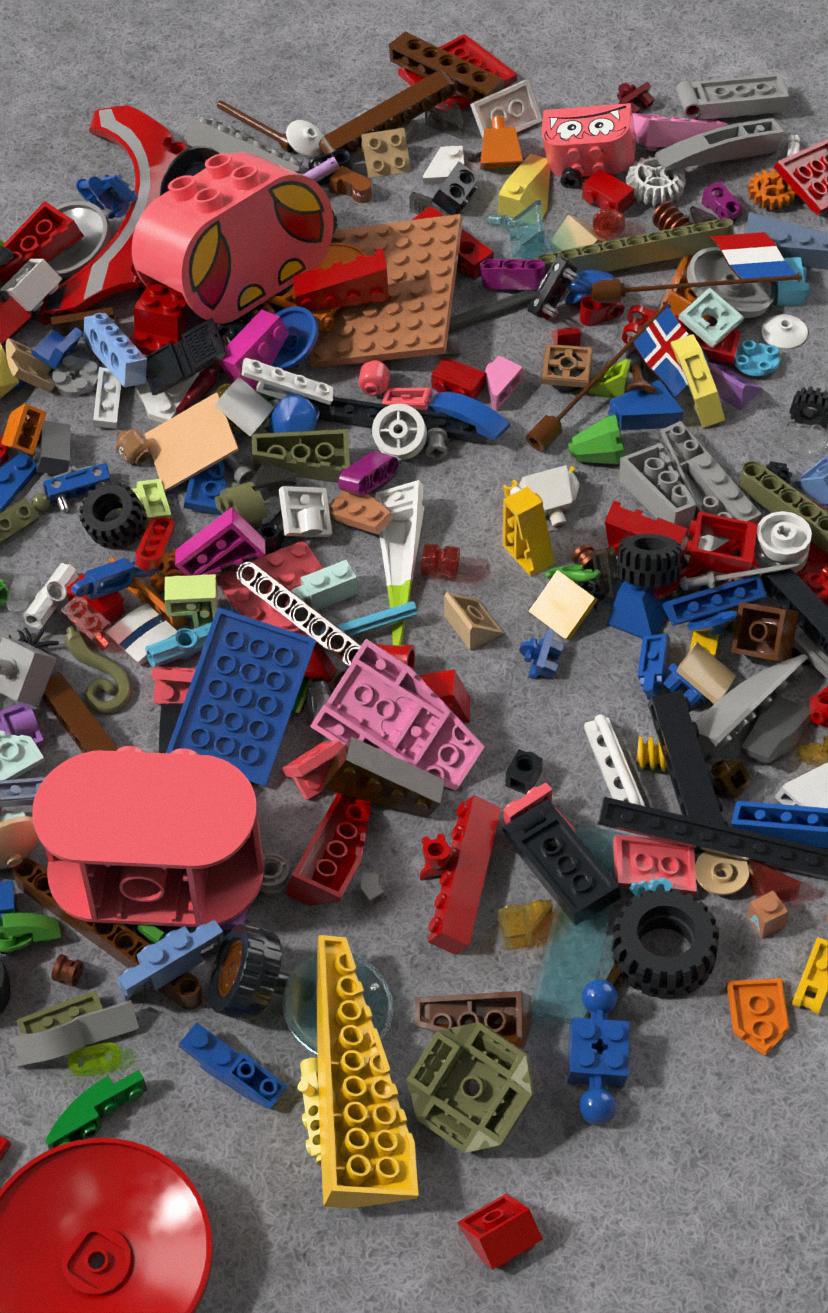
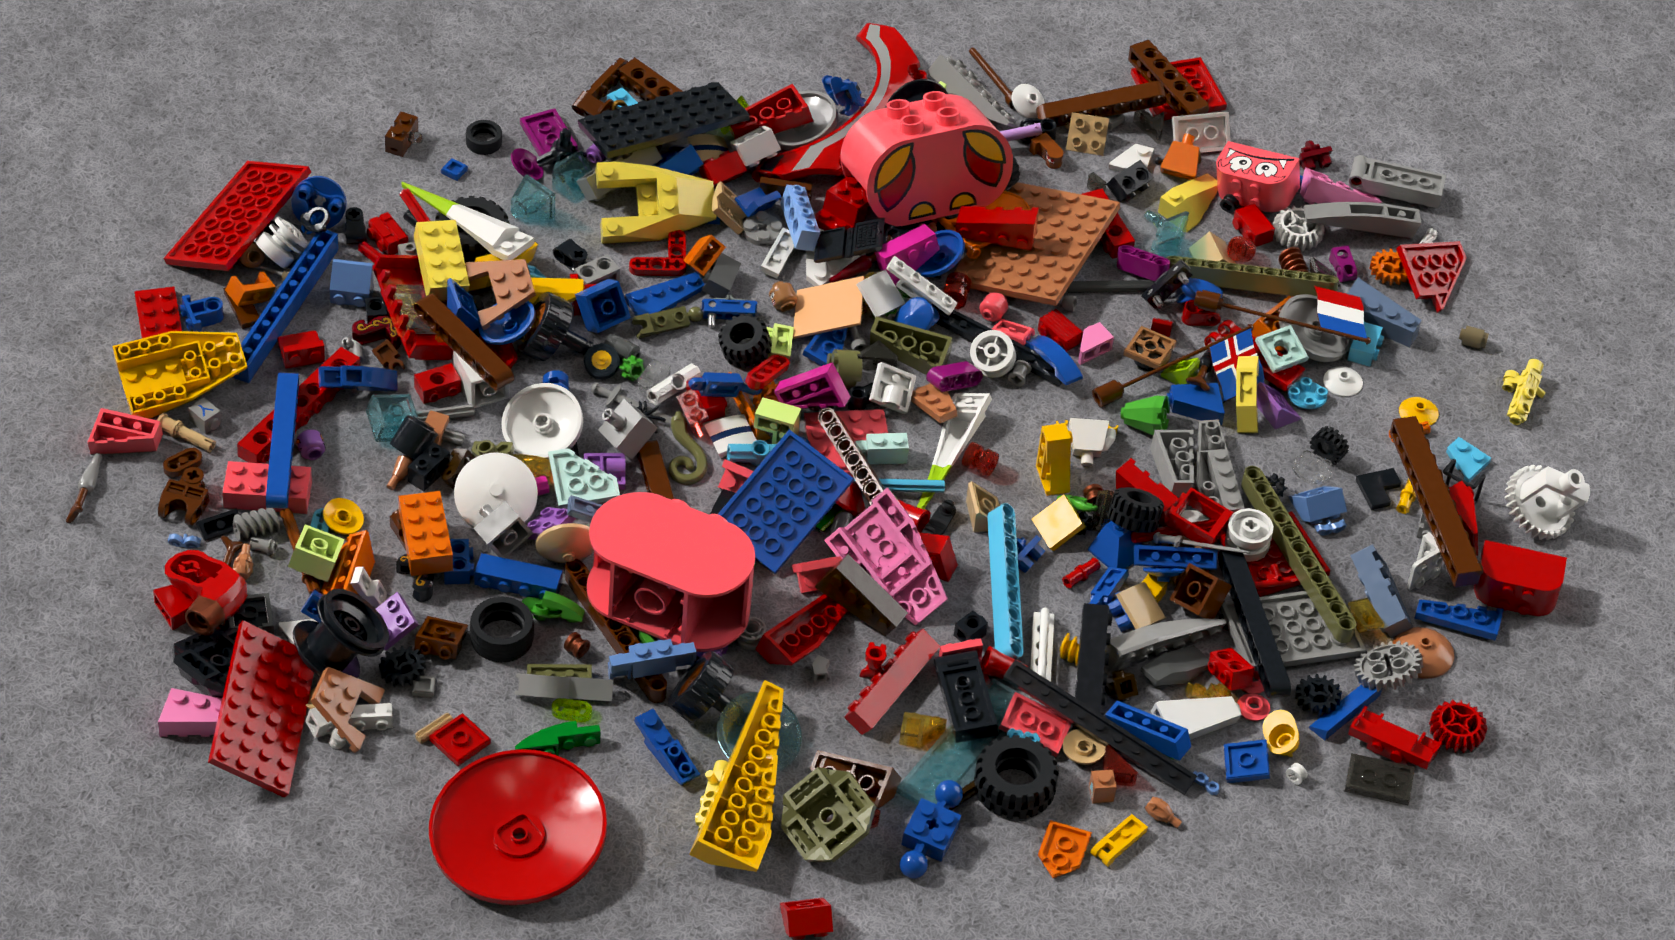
camera: 15 degrees right, 5 degrees down
none -> black piece [921,499,956,535]
none -> clear red wheel [943,272,971,309]
none -> red plant [980,646,1028,680]
none -> medium azure beam [987,503,1024,660]
none -> red pin [1062,558,1101,588]

